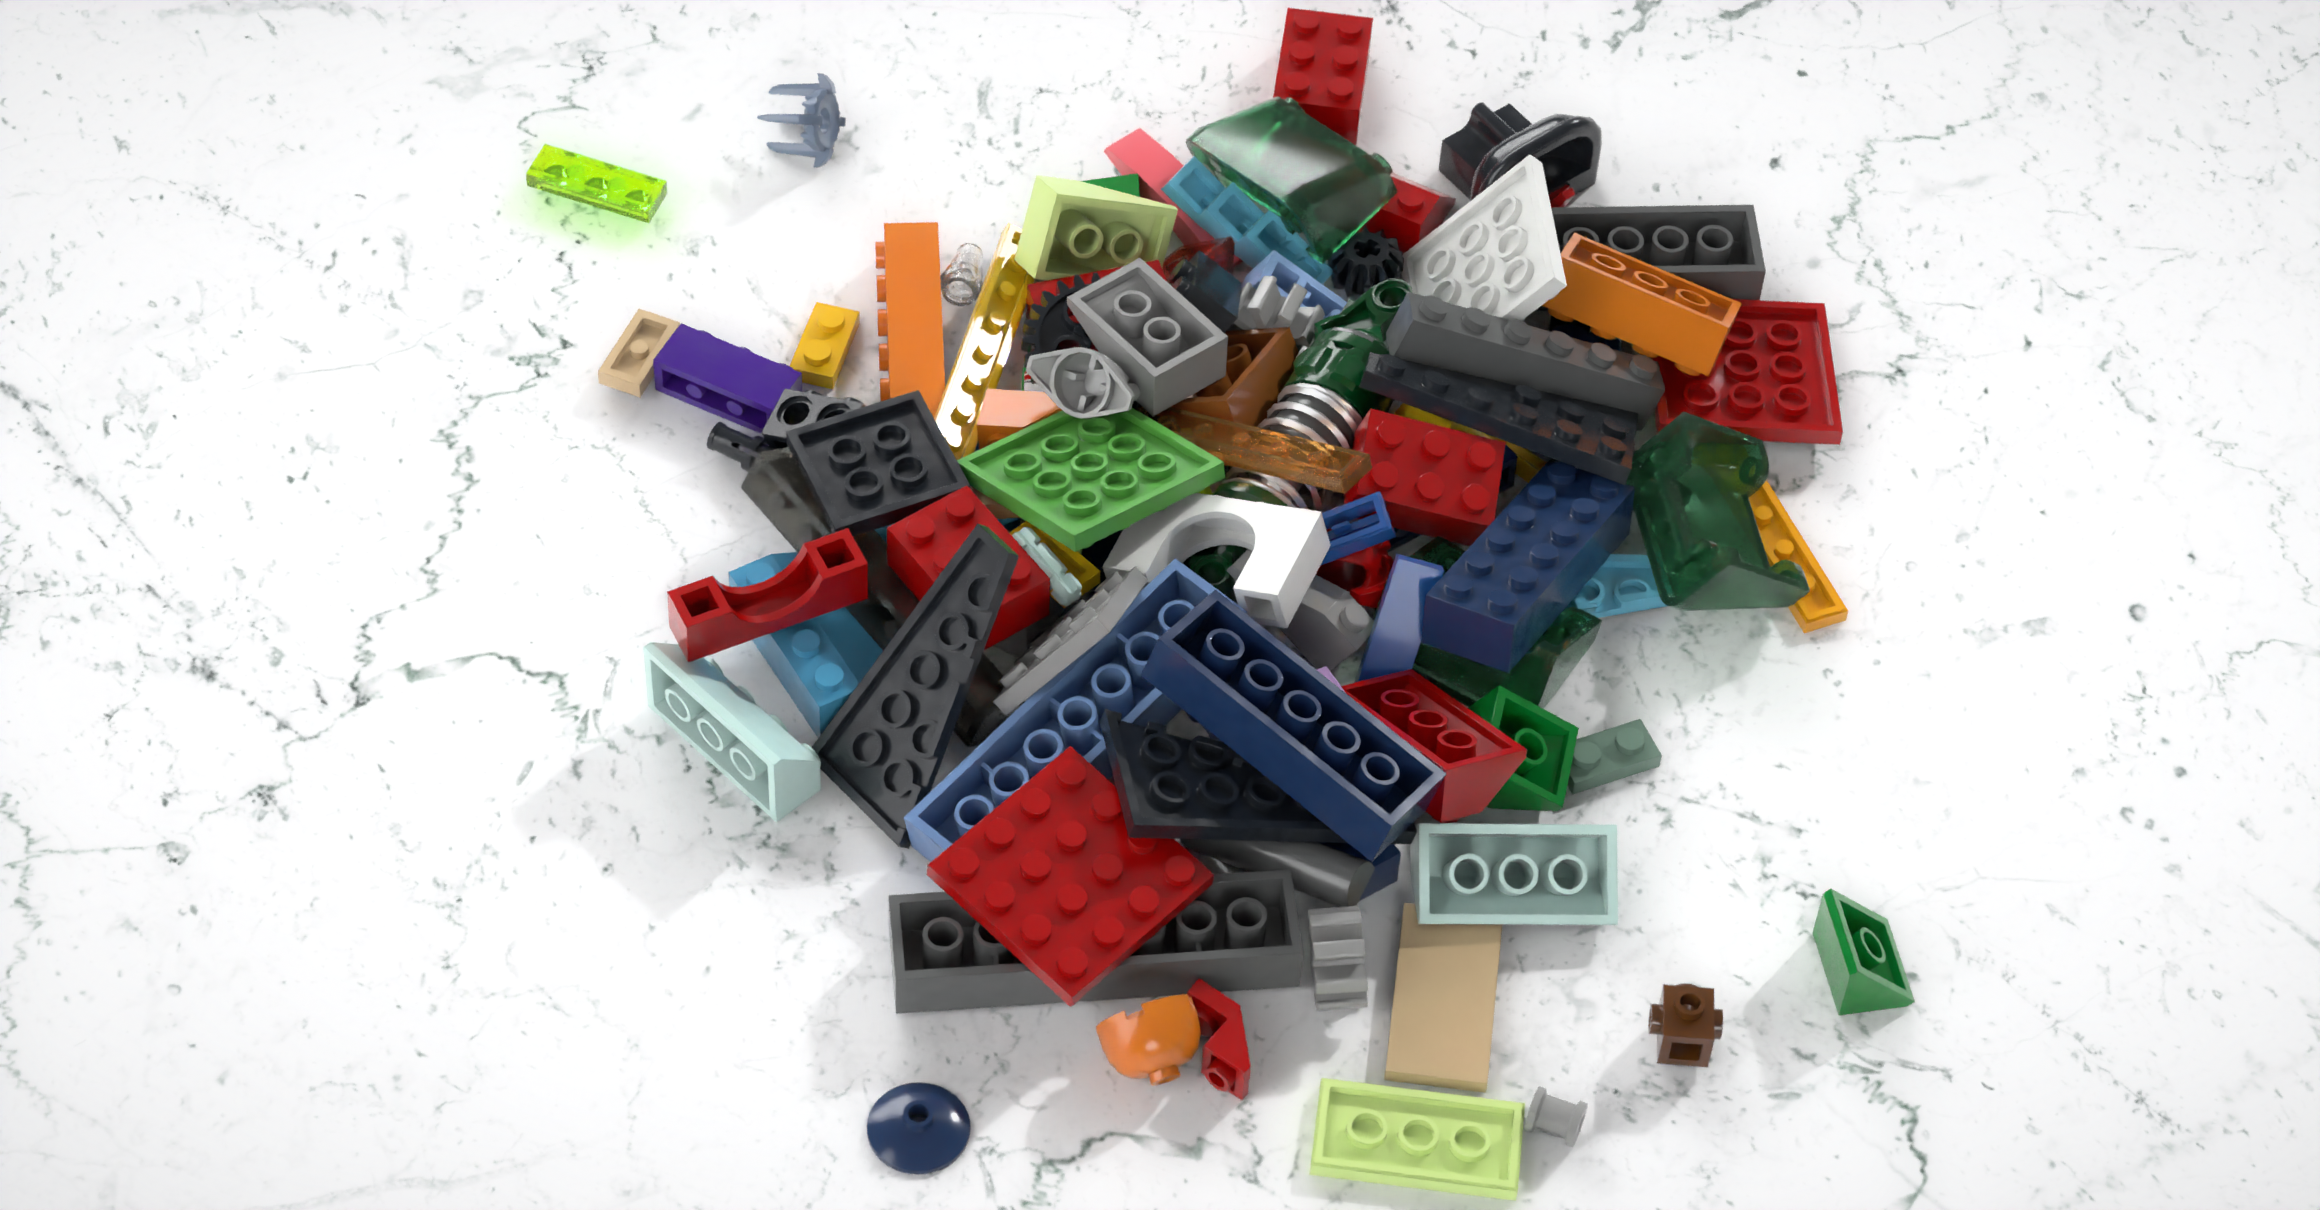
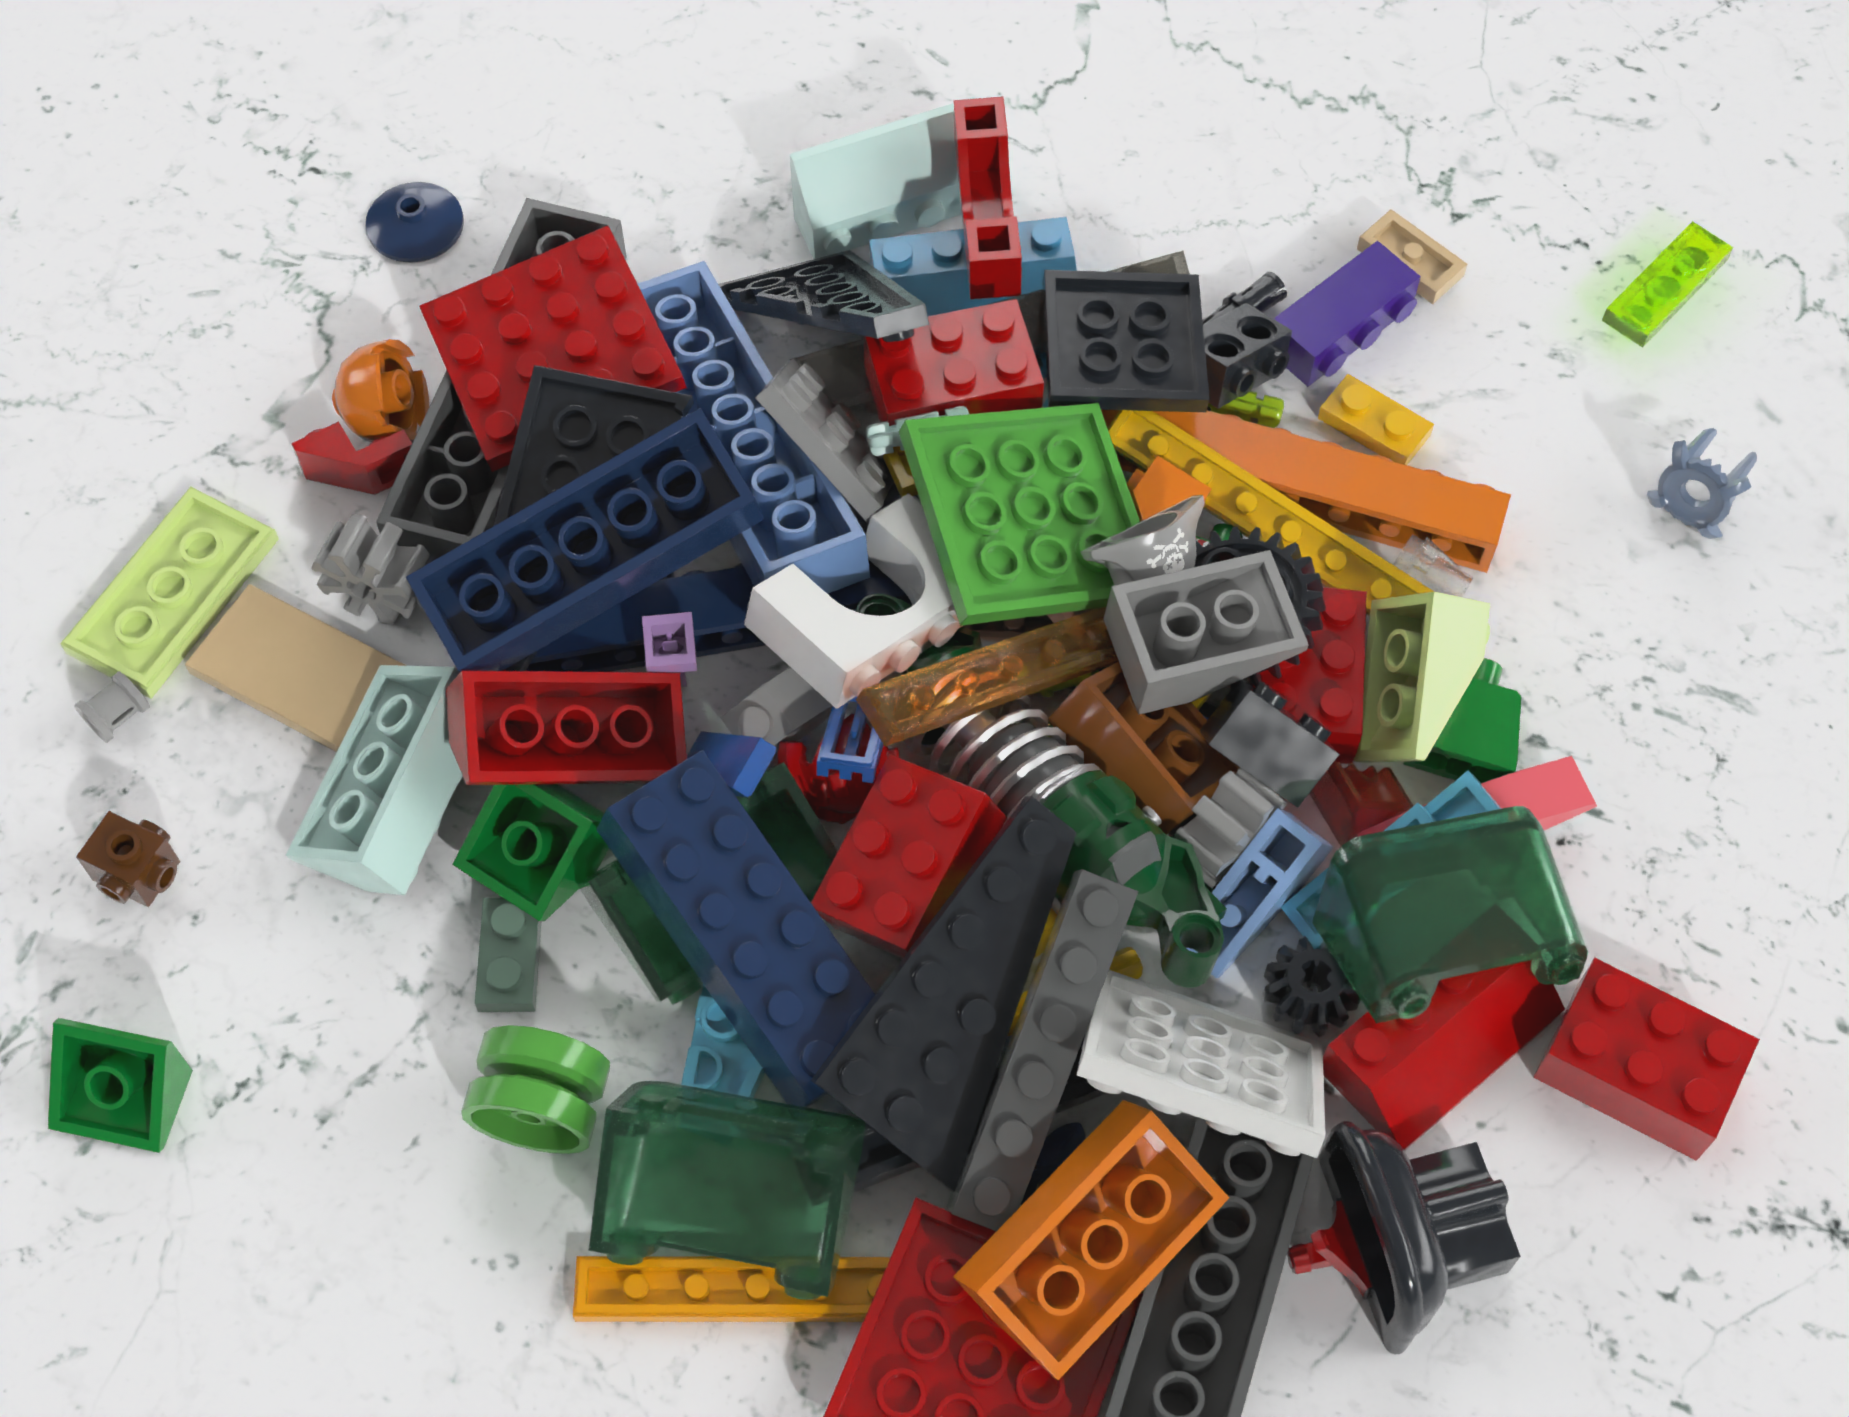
camera: 115 degrees right, 10 degrees up
none -> bright green wheel [461,1025,610,1154]

